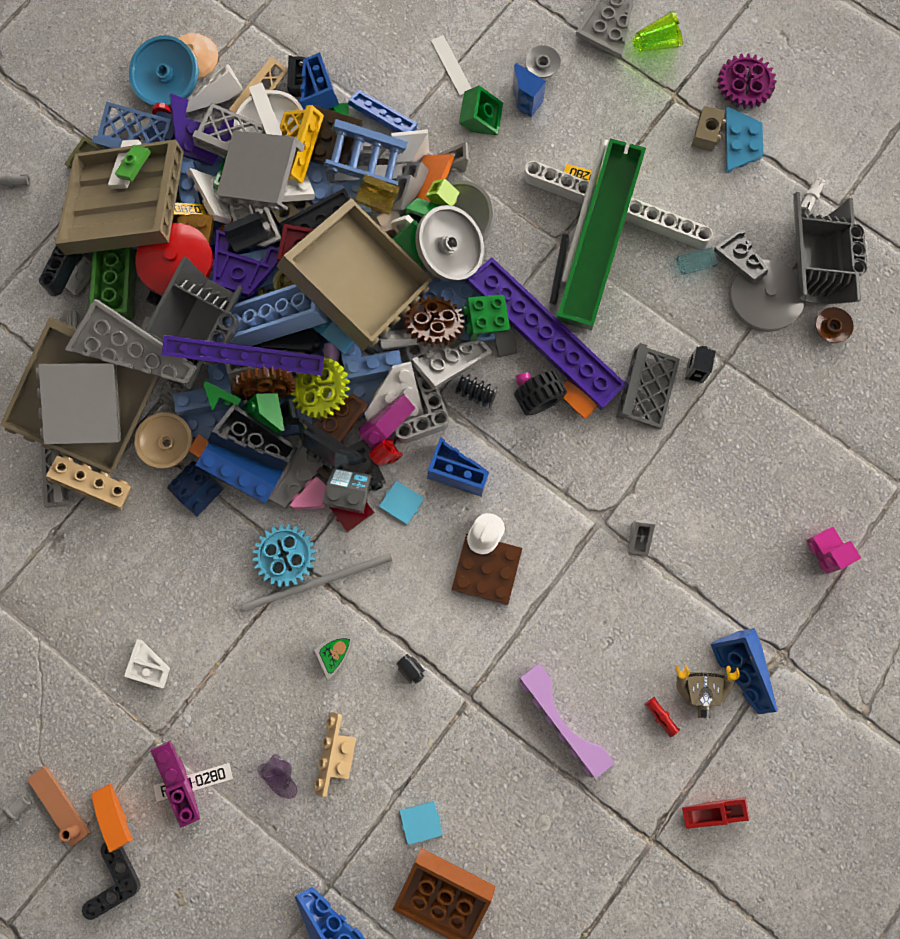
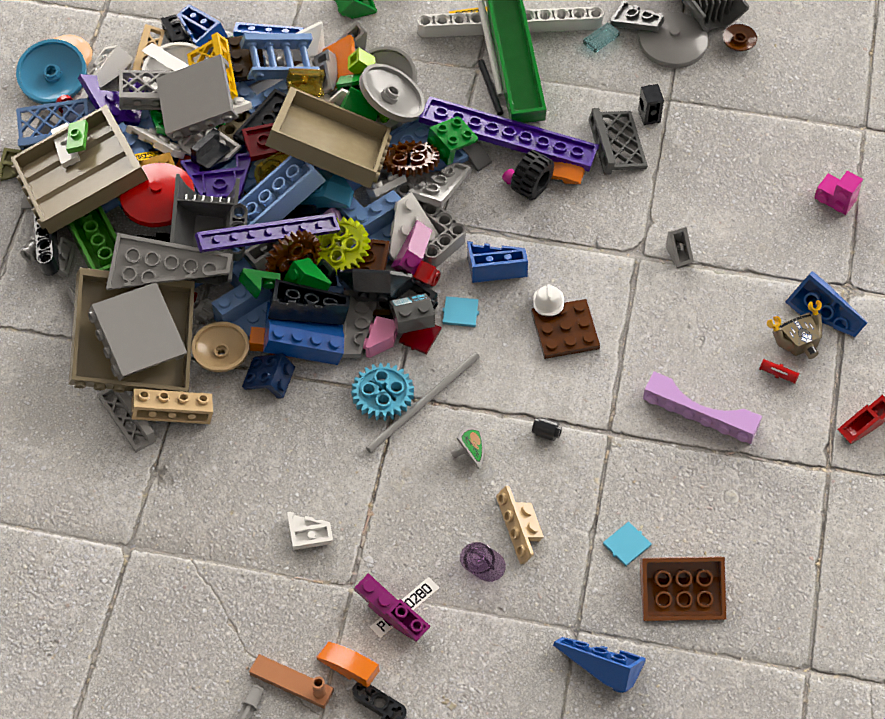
camera: 30 degrees left, 20 degrees down
black piece [455,374,498,408] -> none

